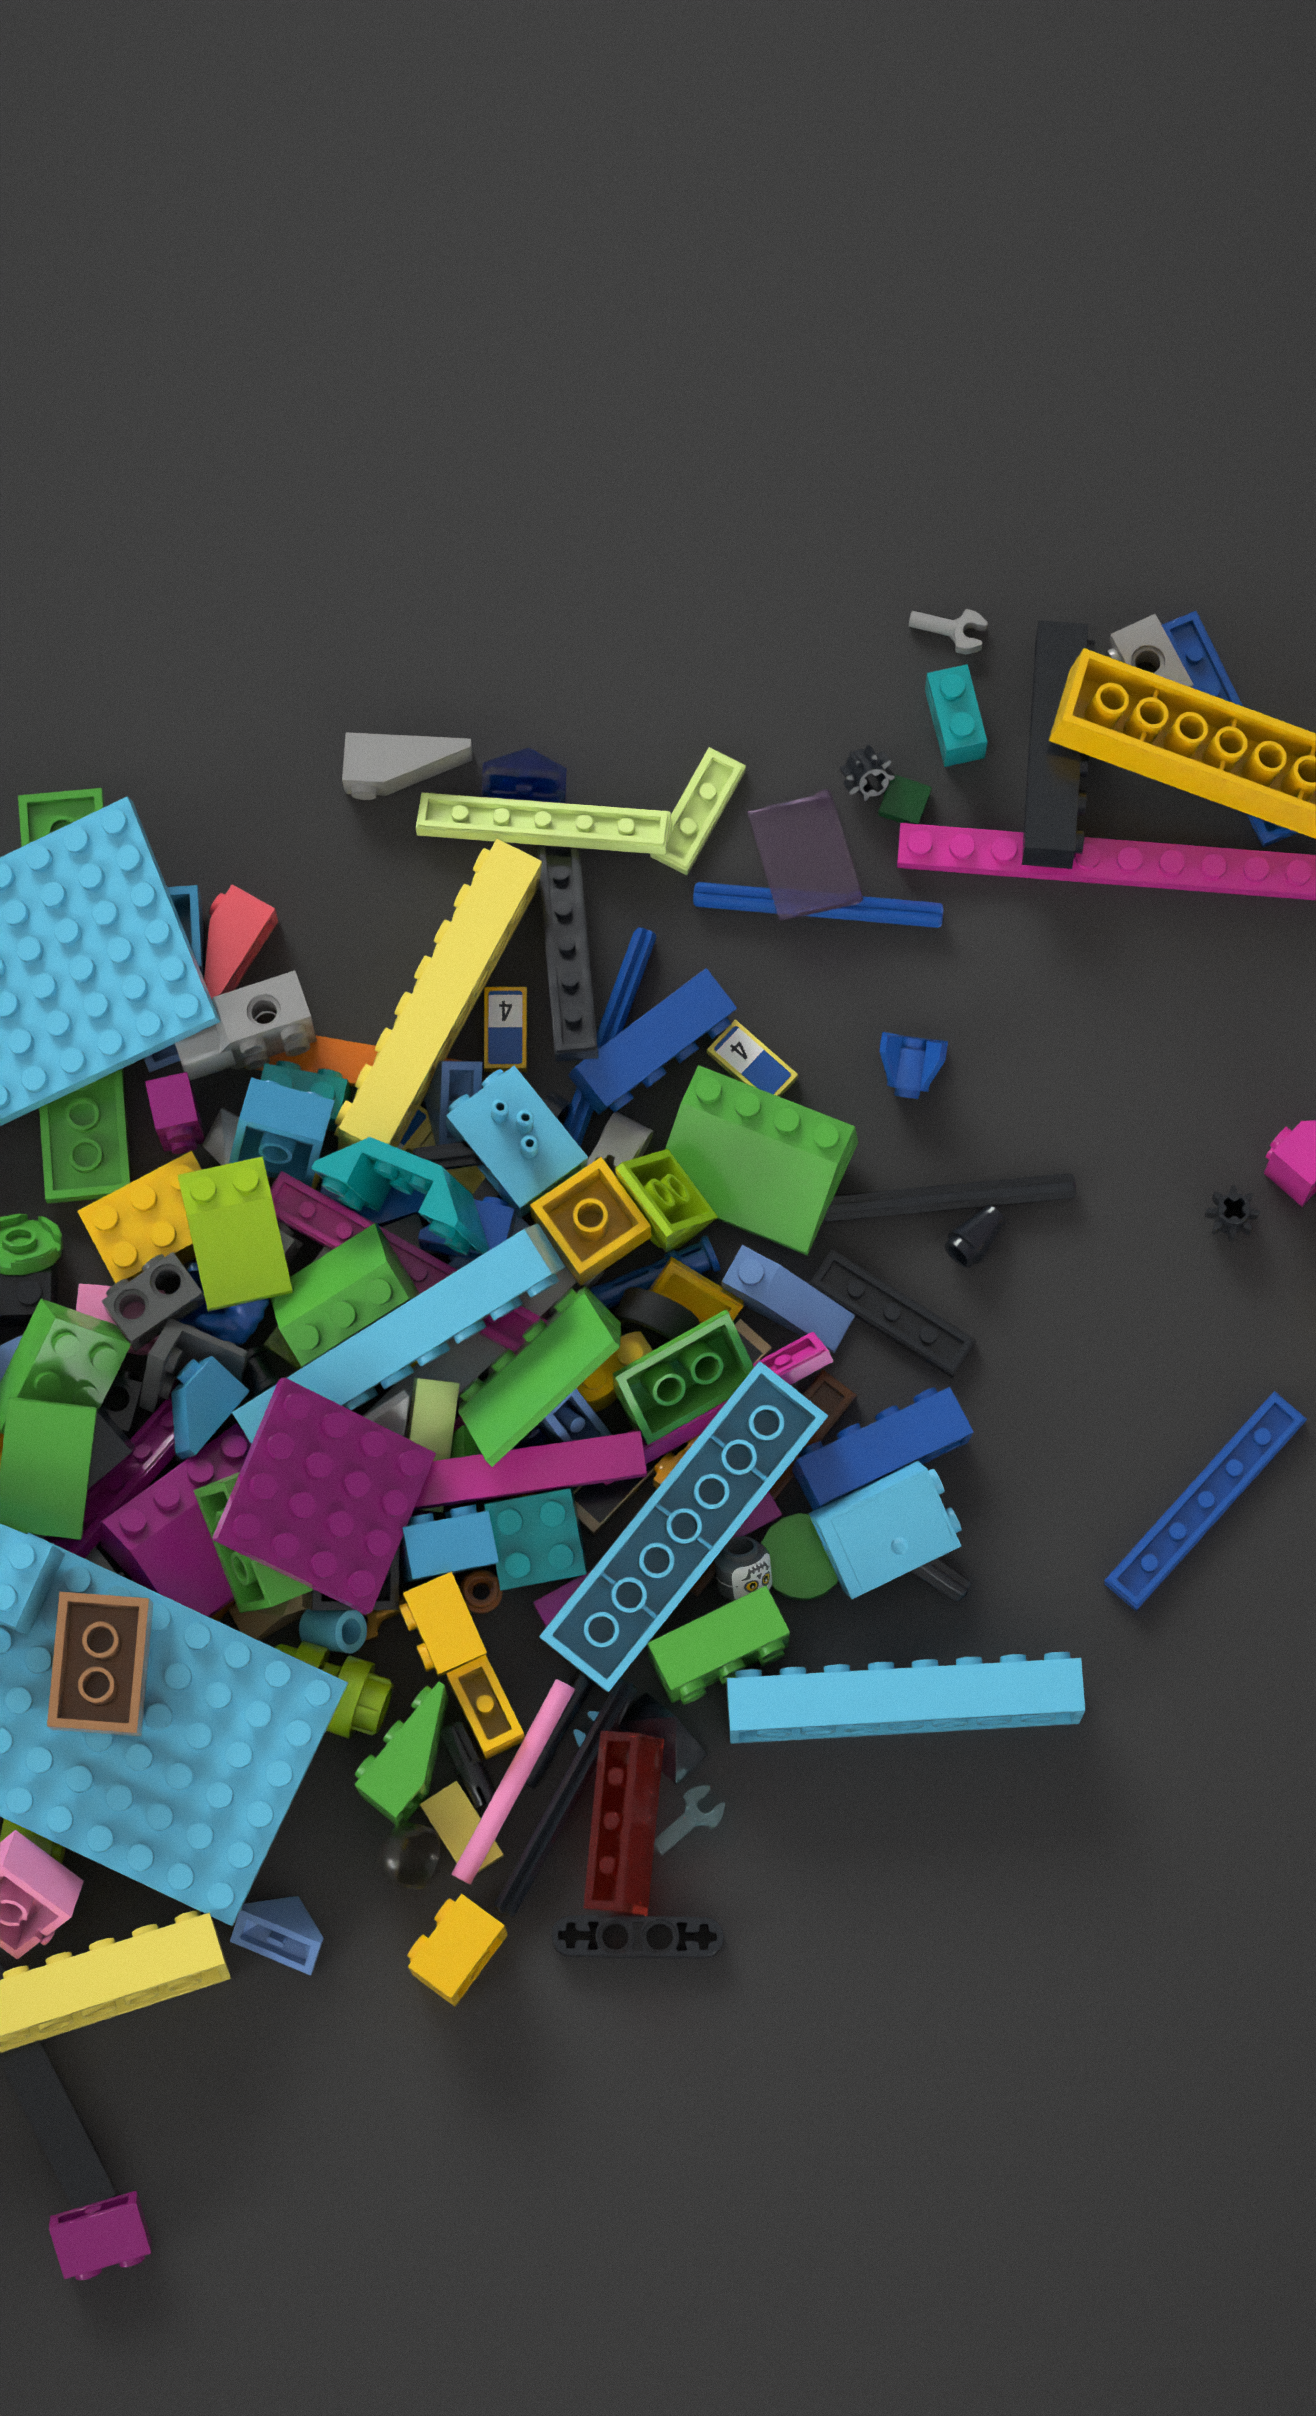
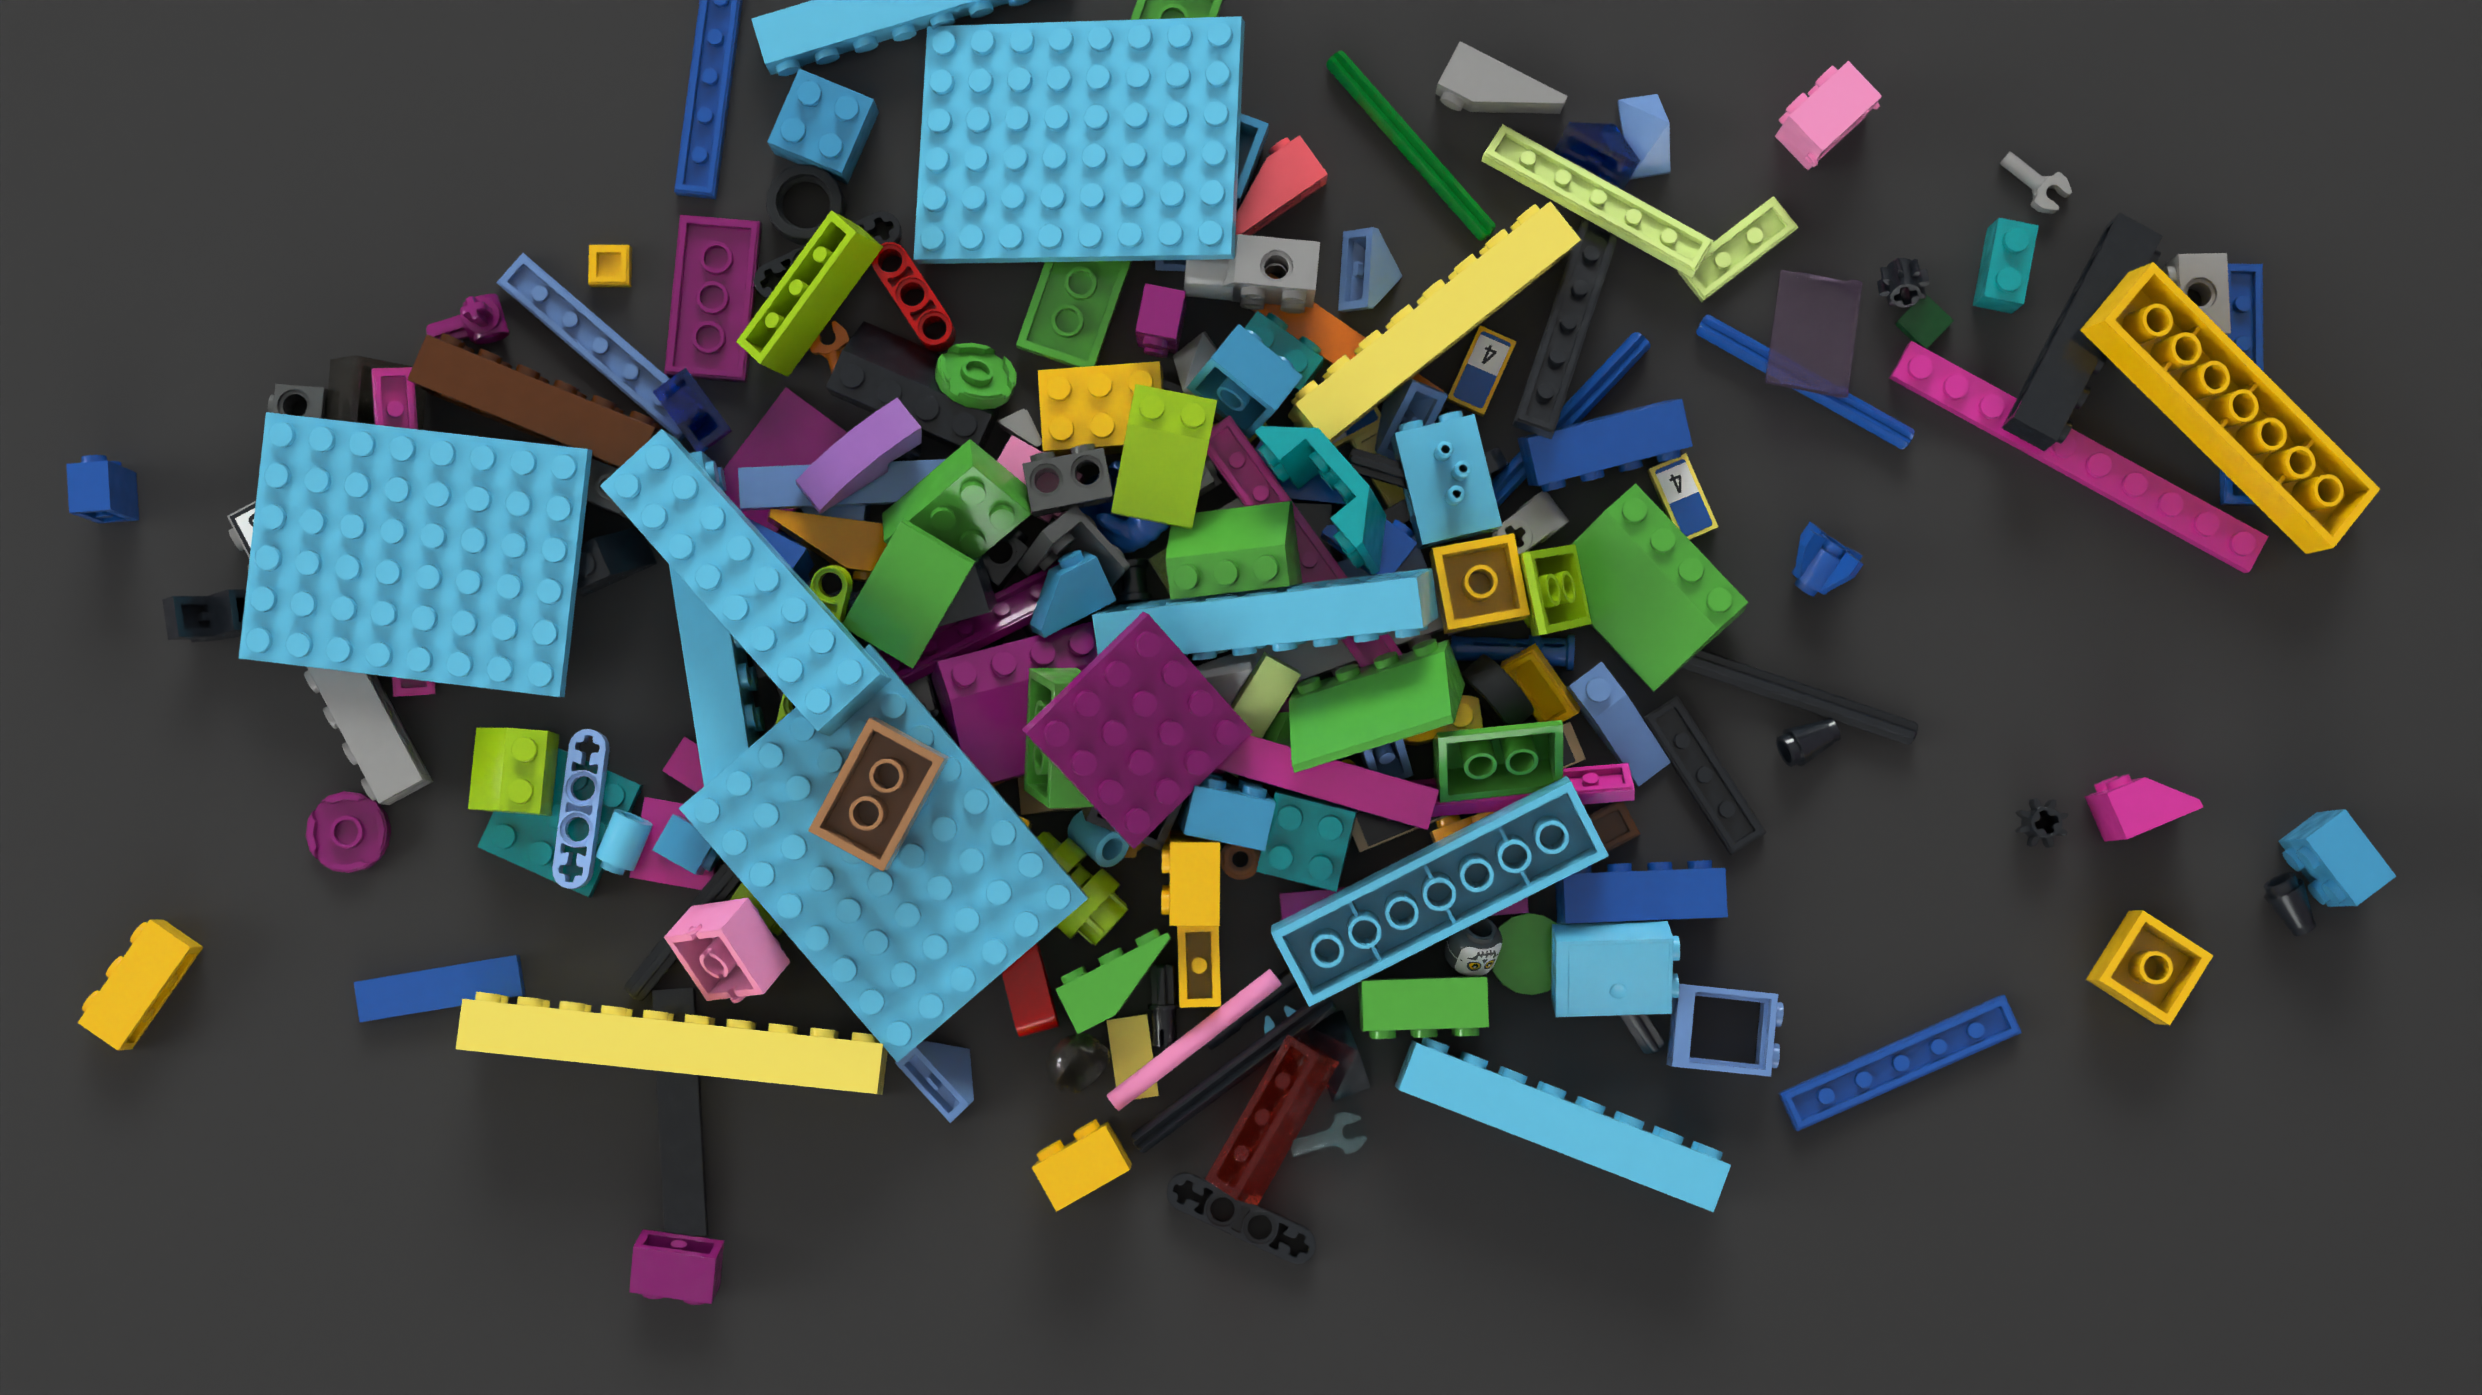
camera: 20 degrees right, 10 degrees up
none -> light grey slope [998,408,1043,452]
none -> red beam [1001,942,1059,1037]
none -> green axle [1326,50,1496,241]
none -> medium blue slope [1338,227,1403,312]
none -> medium blue slope [1617,94,1671,180]
none -> medium blue window [1666,984,1784,1077]
none -> bright pink brick [1775,61,1882,170]

